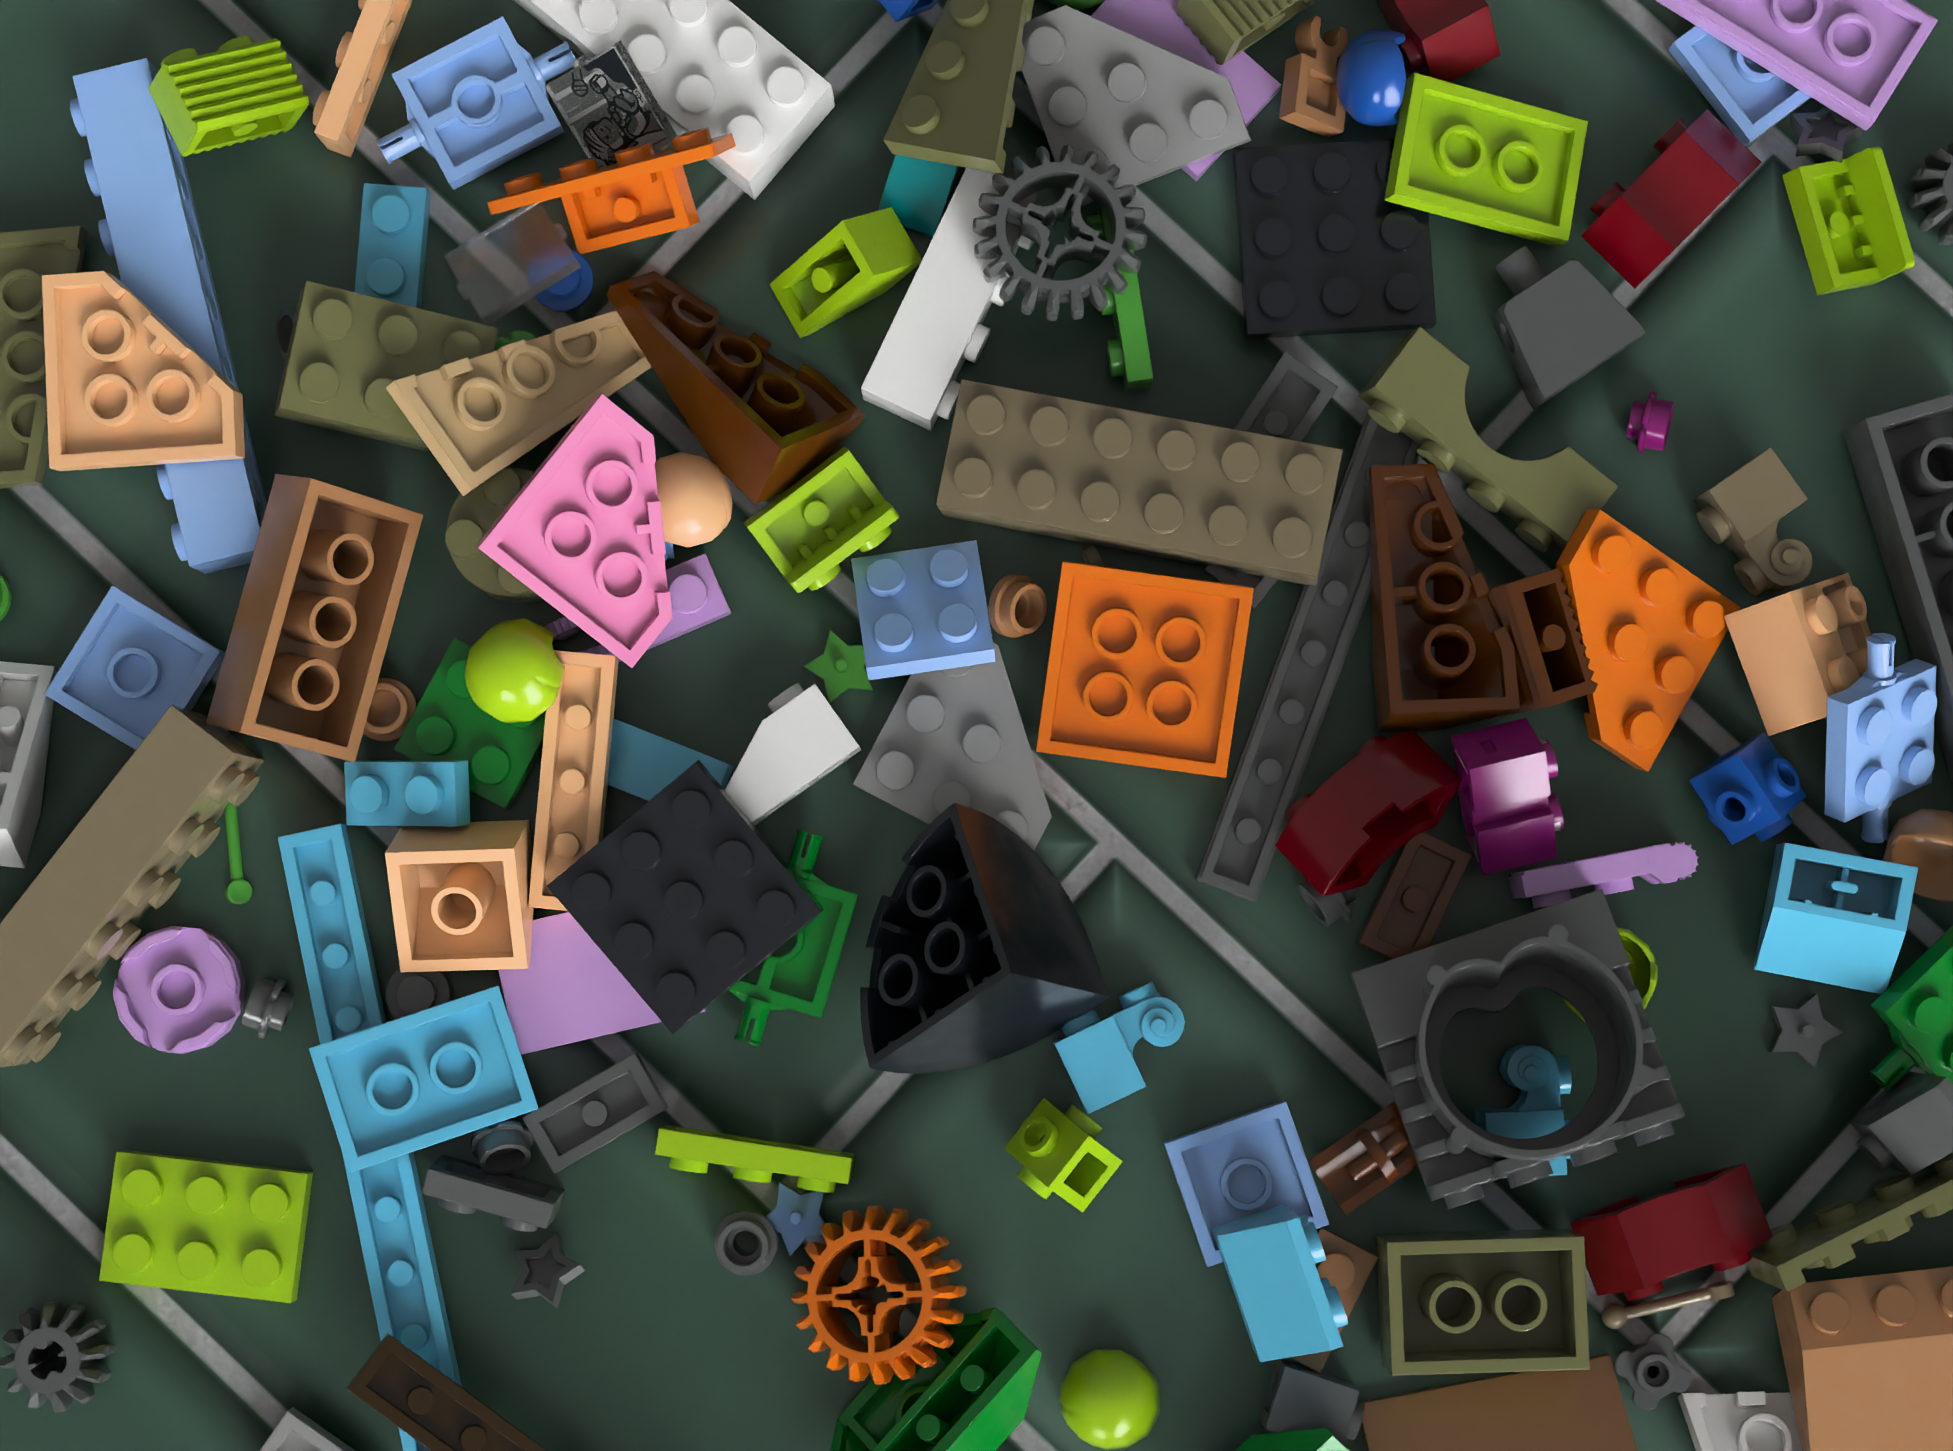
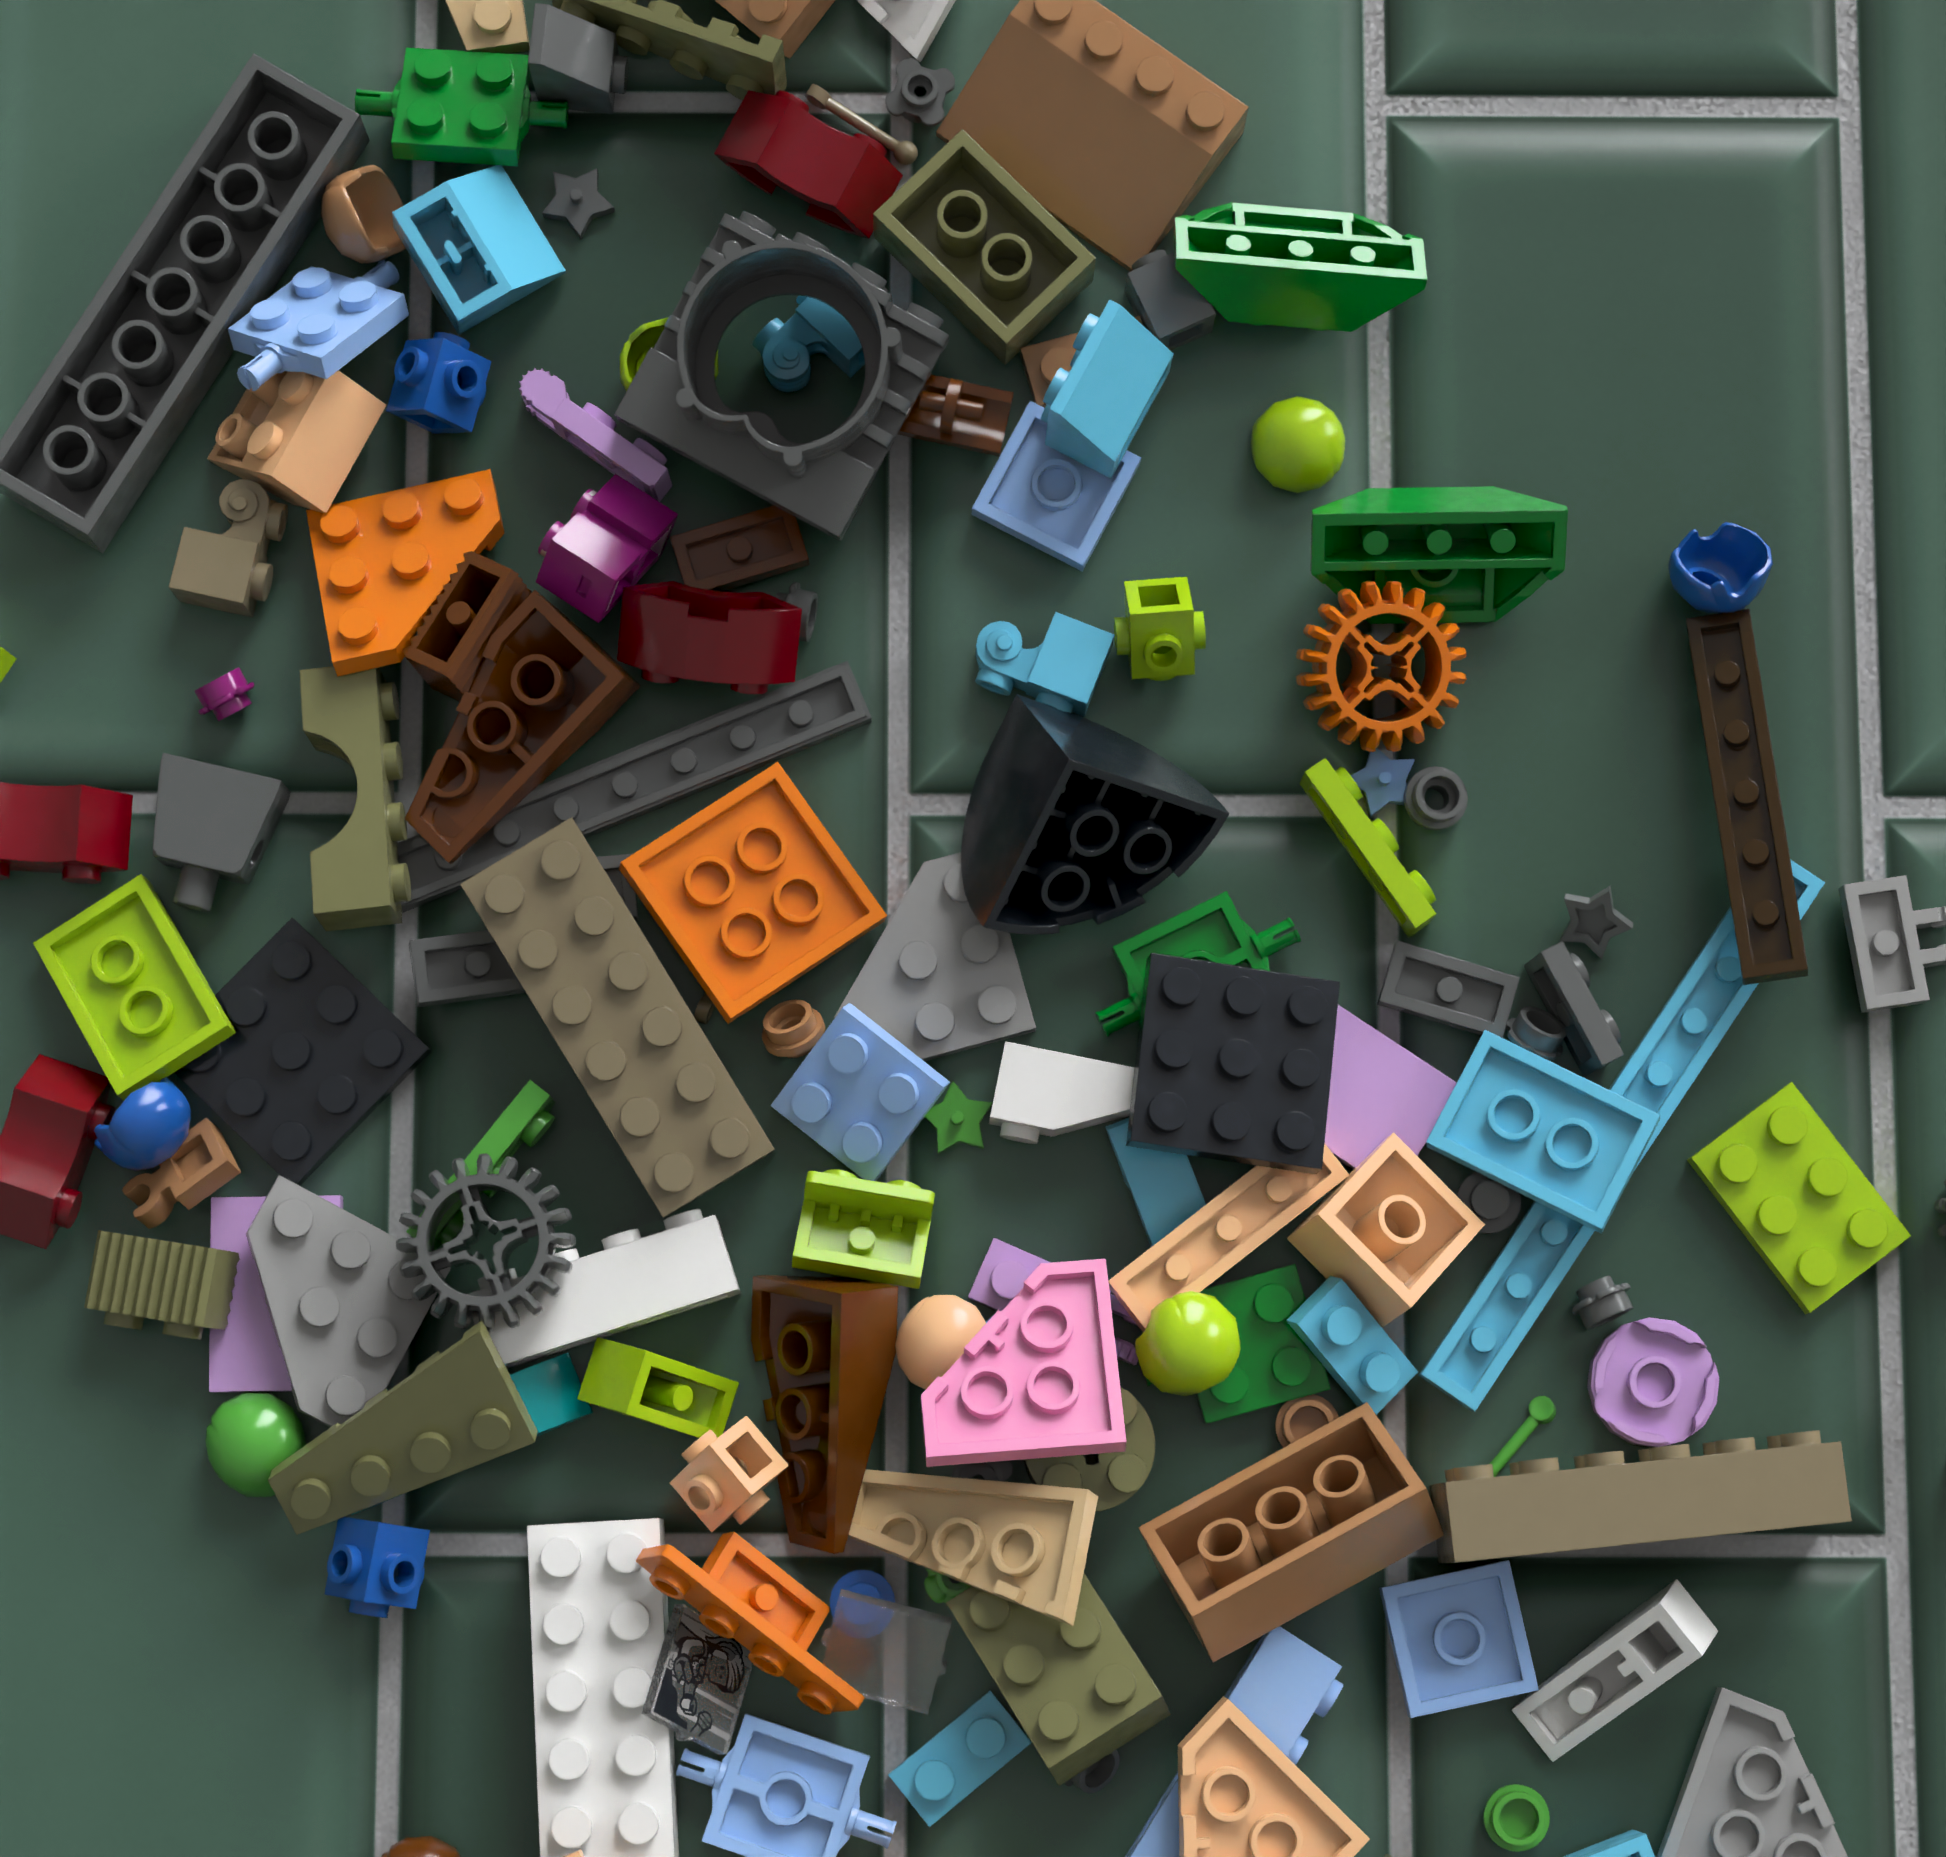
camera: 135 degrees left, 5 degrees down
none -> light nougat brick [669,1416,789,1533]

